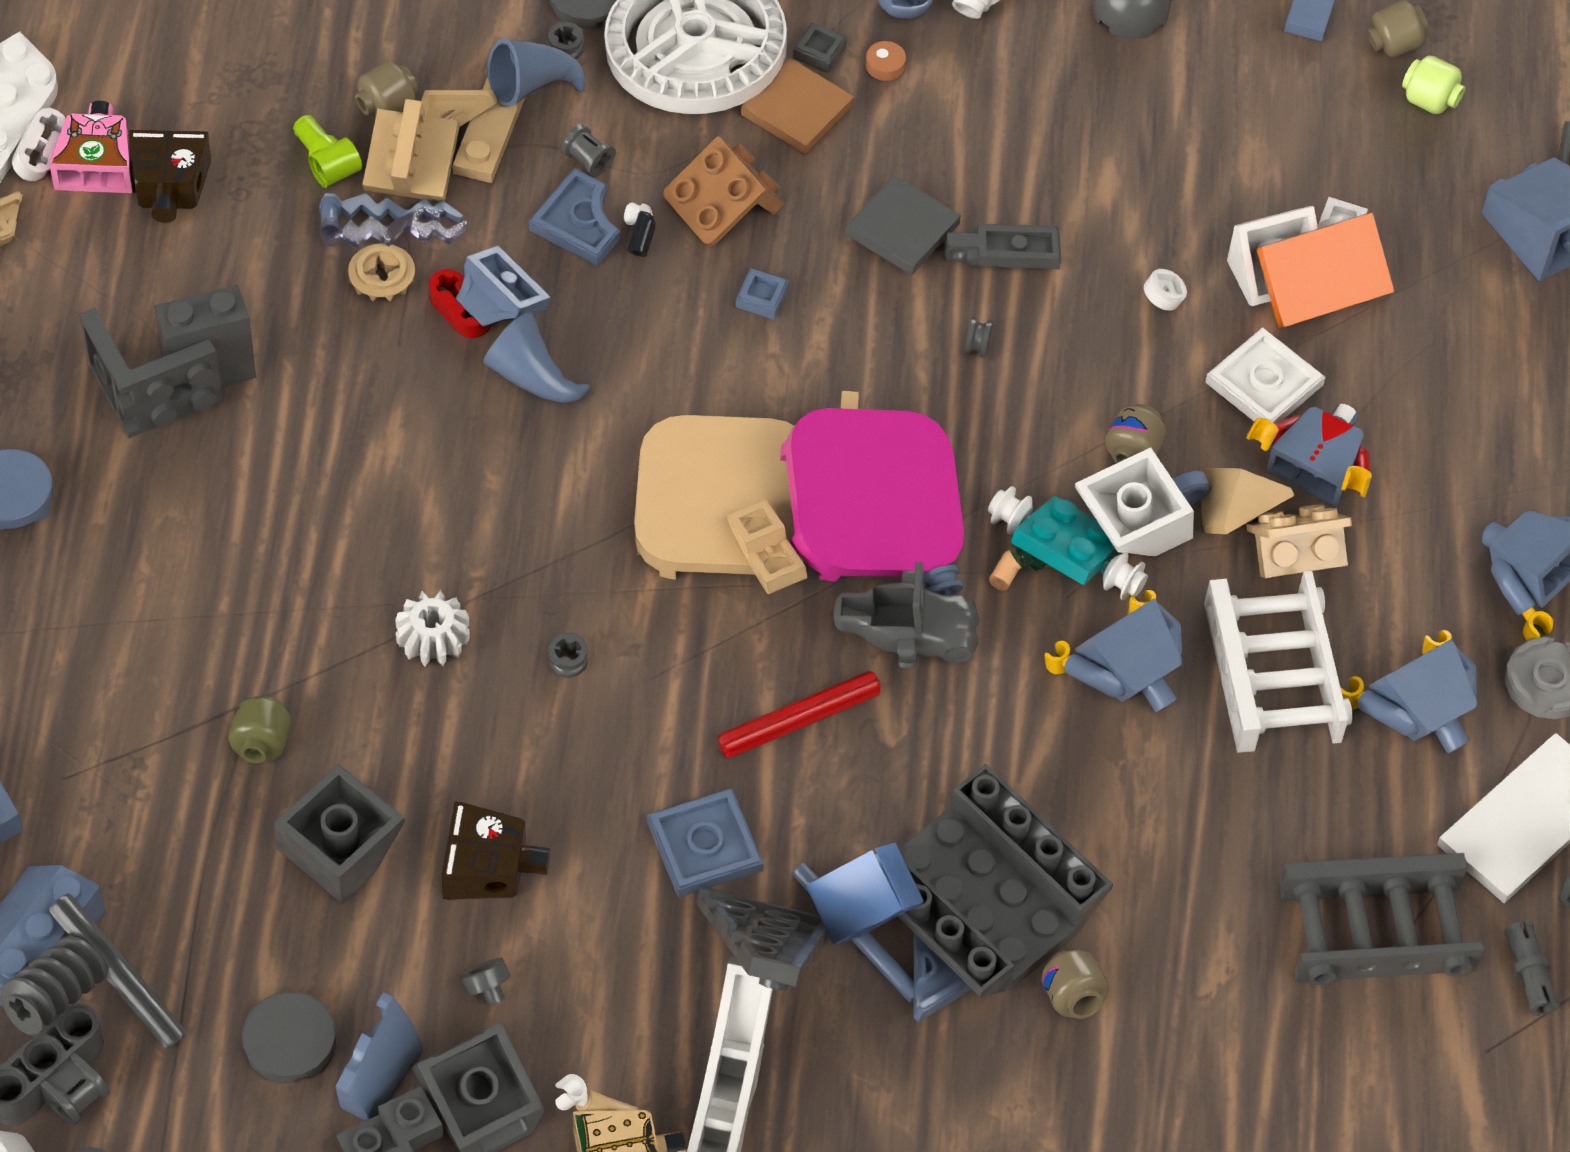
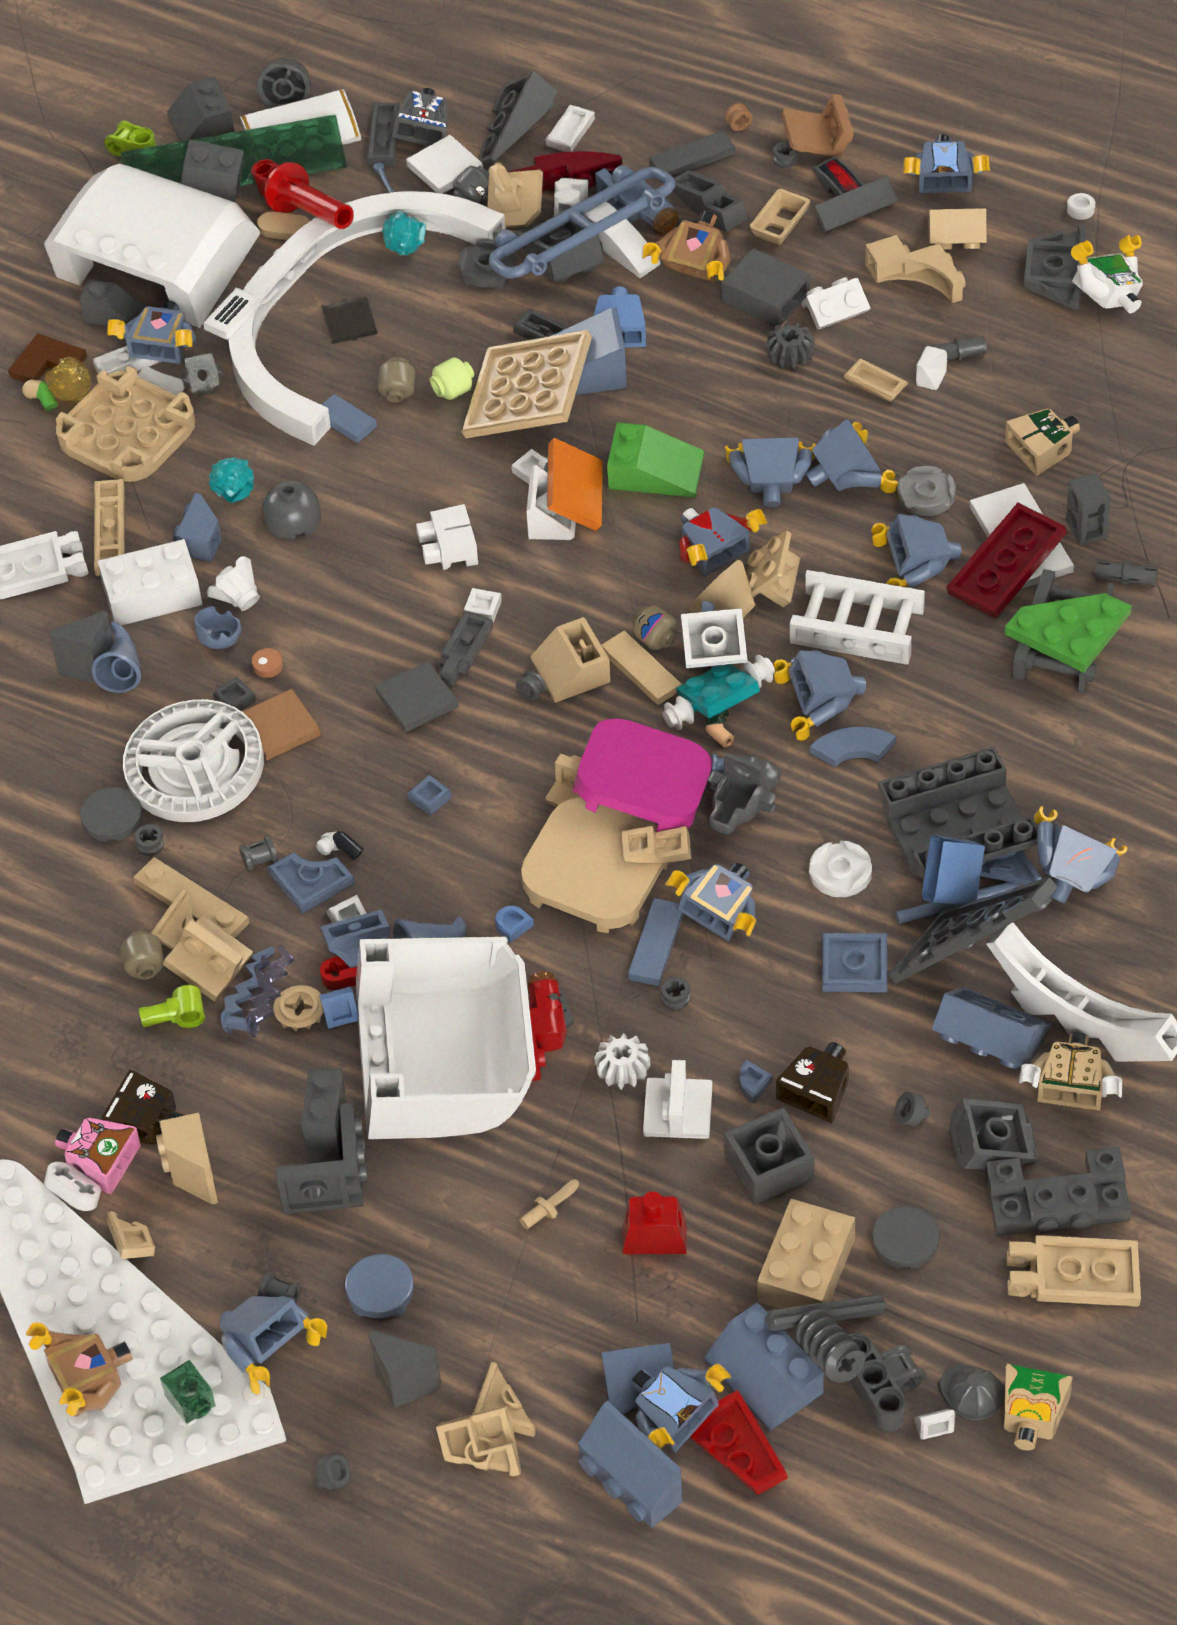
camera: 60 degrees left, 5 degrees down
olive head [228,695,292,763] -> none
sand blue slope [336,992,423,1121] -> none
sand blue hat [487,38,585,107] -> none
medium nougat bracket [663,136,785,246] -> none
red axle [718,671,881,758] -> none
dark tan head [1041,949,1109,1019] -> none
white tile [1144,269,1187,311] -> none
white plate [1205,327,1325,424] -> none
none -> tan slope [156,1113,218,1204]
none -> medium blue tile [319,987,358,1029]
none -> white slope [326,895,367,923]
none -> white slope [356,937,536,1139]
none -> white hips [416,504,478,570]
none -> tan tile [462,330,592,438]
none -> white tile [464,588,502,622]
none -> medium blue tile [495,906,534,943]
none -> tan piece [519,1179,579,1230]
none -> red plate [527,971,574,1081]
none -> tan slope [530,617,611,703]
none -> tan tile [601,630,682,705]
none -> bright green slope [607,422,704,498]
none -> red torso [622,1191,687,1254]
none -> sand blue tile [628,898,684,987]
none -> white bracket [643,1060,713,1139]
none -> sand blue torso [665,863,756,941]
none -> sand blue torso [725,438,816,507]
none -> sand blue tile [740,1060,773,1104]
none -> tan brick [757,1199,855,1309]
none -> white tile [809,841,872,897]
none -> sand blue tile [810,727,896,767]
none -> sand blue slope [932,986,1052,1069]
none -> dark red plate [946,502,1067,619]
none -> bright green plate [1005,593,1132,673]
none -> torso [1034,806,1127,903]

